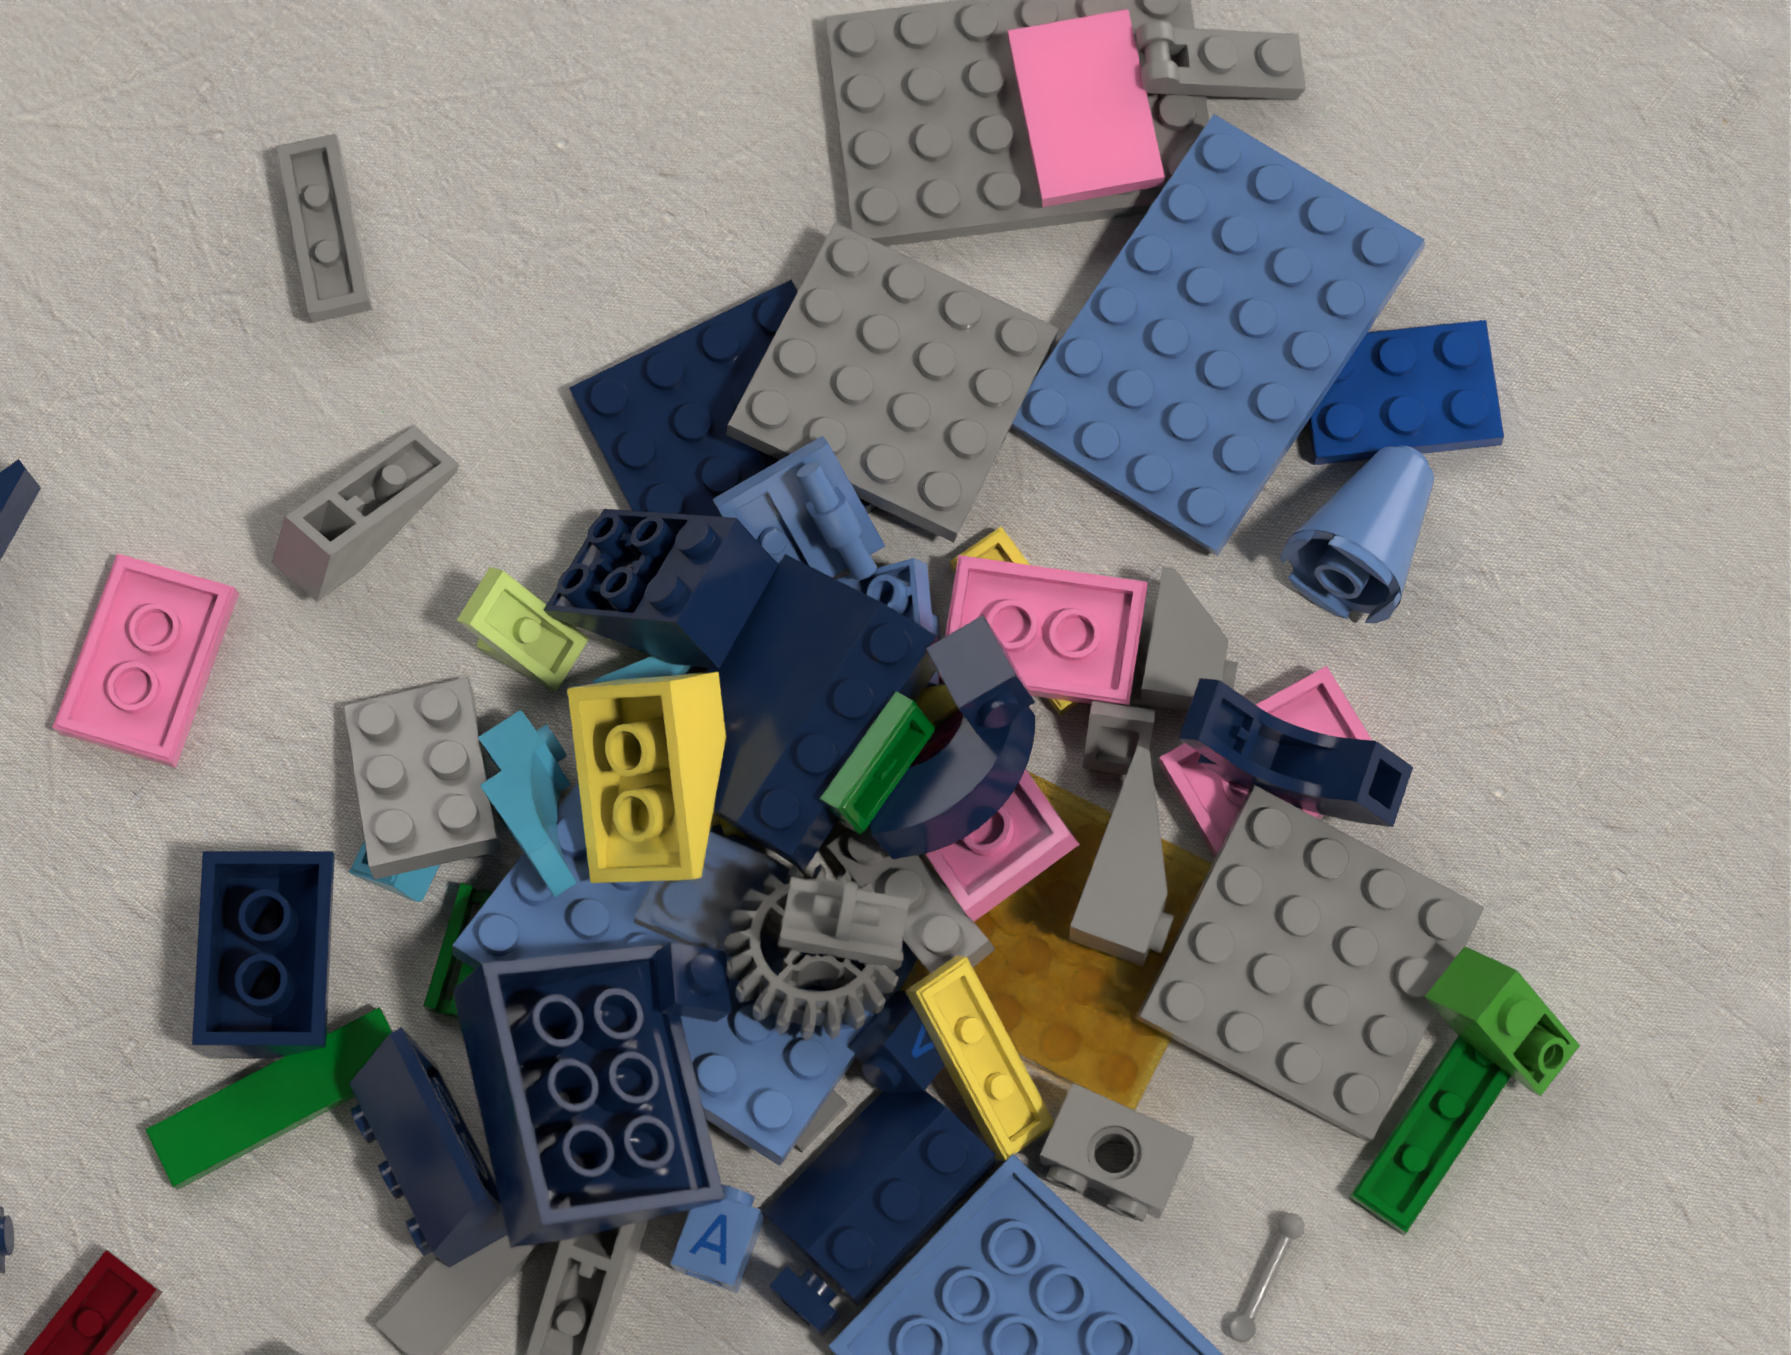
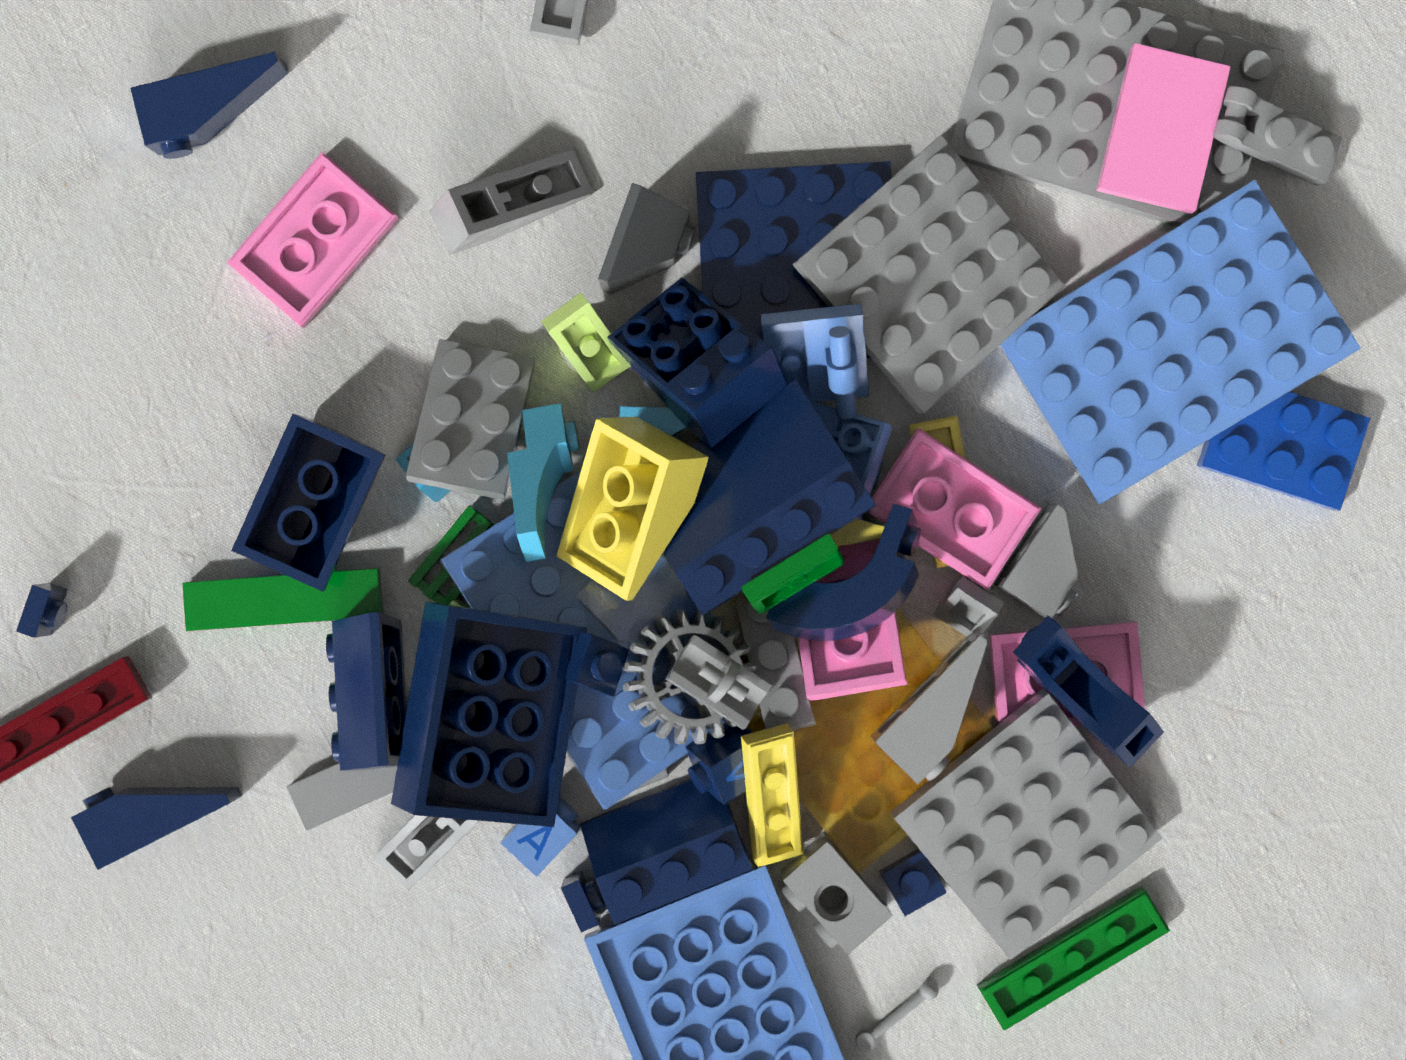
camera: 20 degrees right, 15 degrees up
dark blue brick [926,615,1035,736] -> none
medium blue cone [1280,446,1434,624] -> none
bright green slope [1425,946,1580,1096] -> none
none -> dark grey slope [598,183,696,294]
none -> dark blue plate [879,848,947,917]

